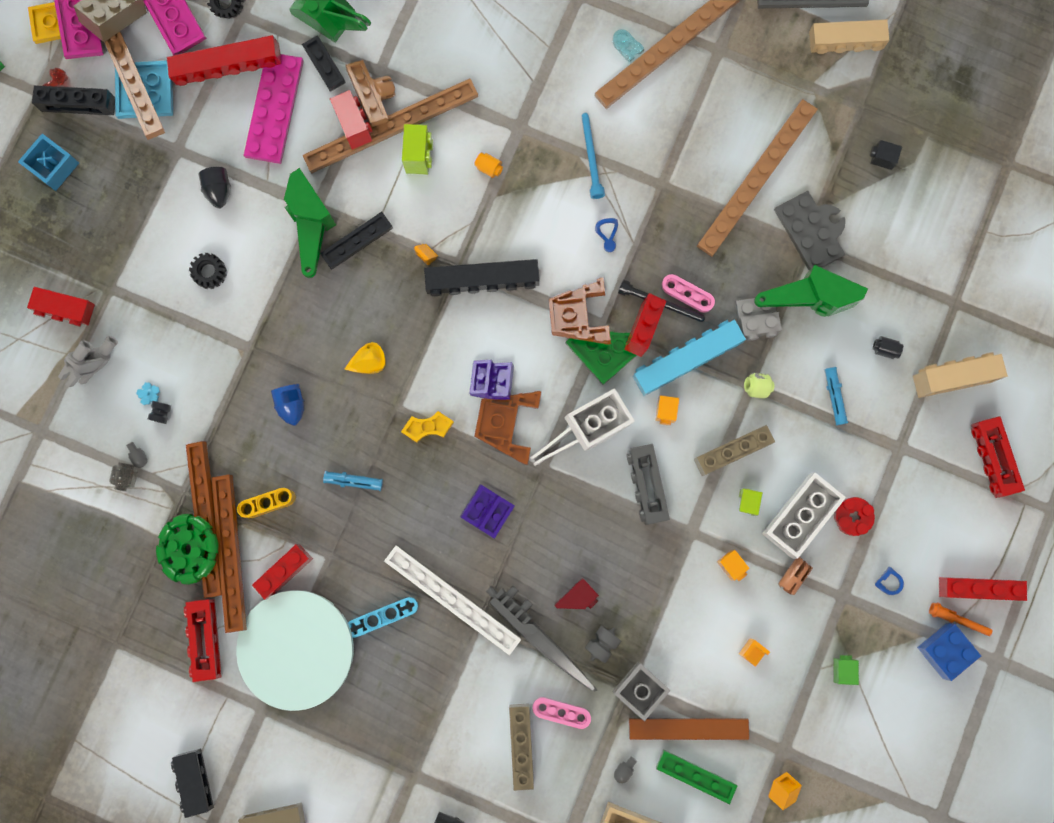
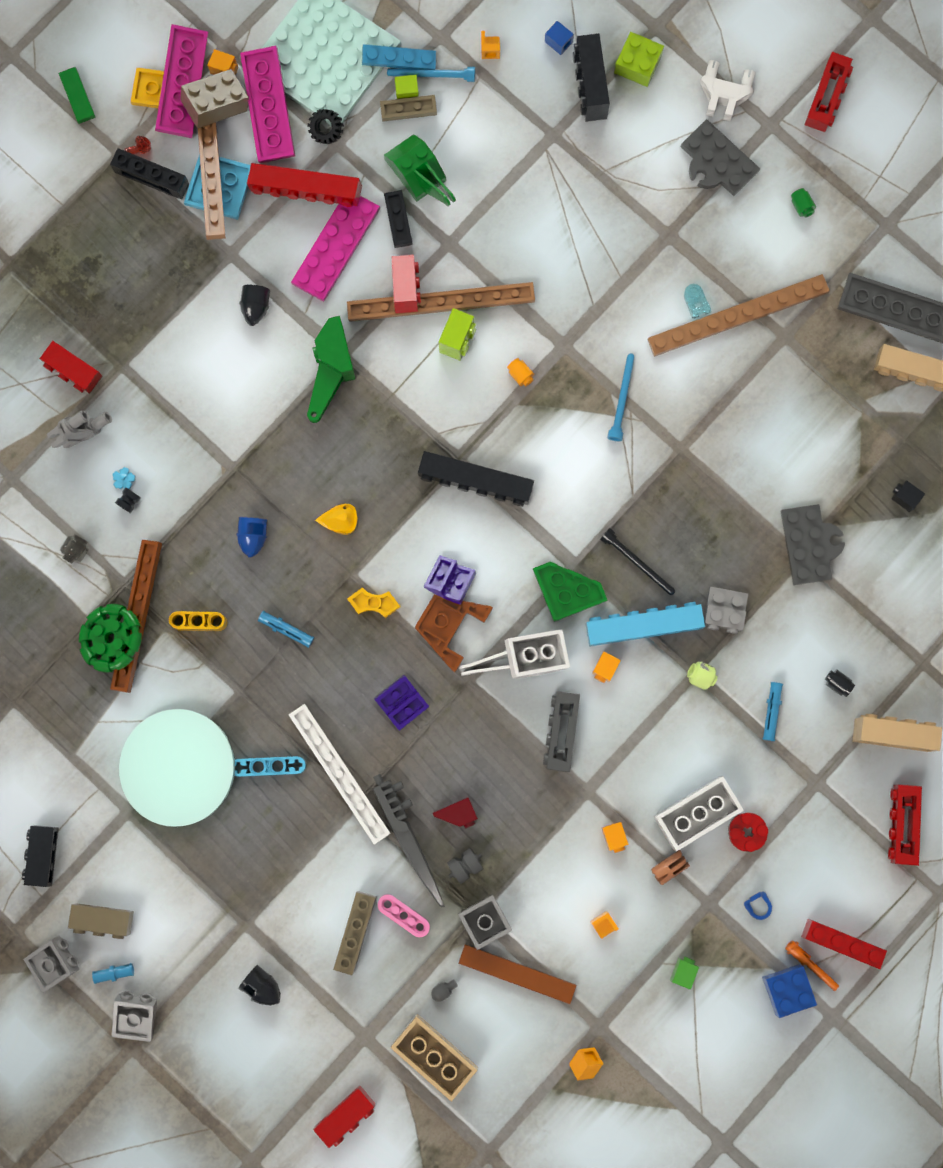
camera: 20 degrees right, 0 degrees up
dark azure brick [18,134,79,191] -> none
dark grey cylinder [126,442,147,468] -> none
red brick [184,599,222,682] -> none
black tyre [189,253,227,289] -> none
dark orange plate [212,474,247,633] -> none
red brick [252,544,313,600] -> none
black plate [320,212,393,270] -> none
medium nougat plate [346,60,395,127] -> none
light orange slope [414,244,438,265] -> none
wing [549,277,611,344] -> none
blue piece [595,218,618,252] -> none
red brick [624,293,666,357] -> none
green plate [656,749,738,805] -> none
bright pink plate [662,274,715,313] -> none
dark tan brick [694,425,775,476] -> none
medium nougat plate [697,99,818,257] -> none
lime panel [739,488,763,516] -> none
green slope [754,265,868,317] -> none

